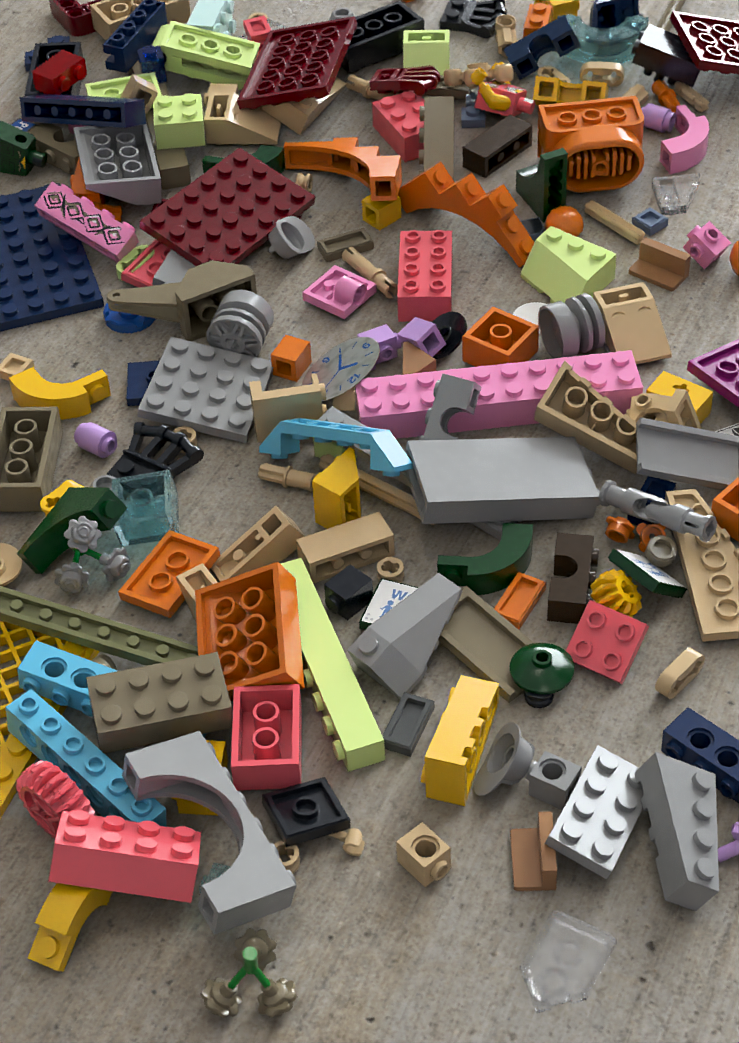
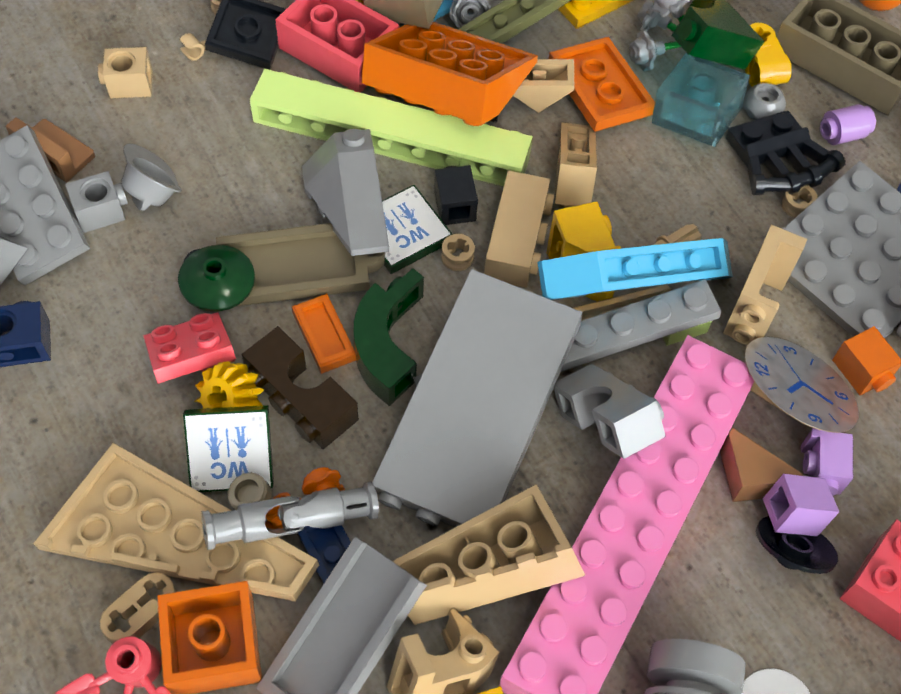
camera: 120 degrees right, 15 degrees up
dark grey tile [382,692,435,757] -> none
yellow wedge [421,675,499,806] -> none
orange brick [462,307,539,367] -> none
tan beam [655,647,705,699] -> none

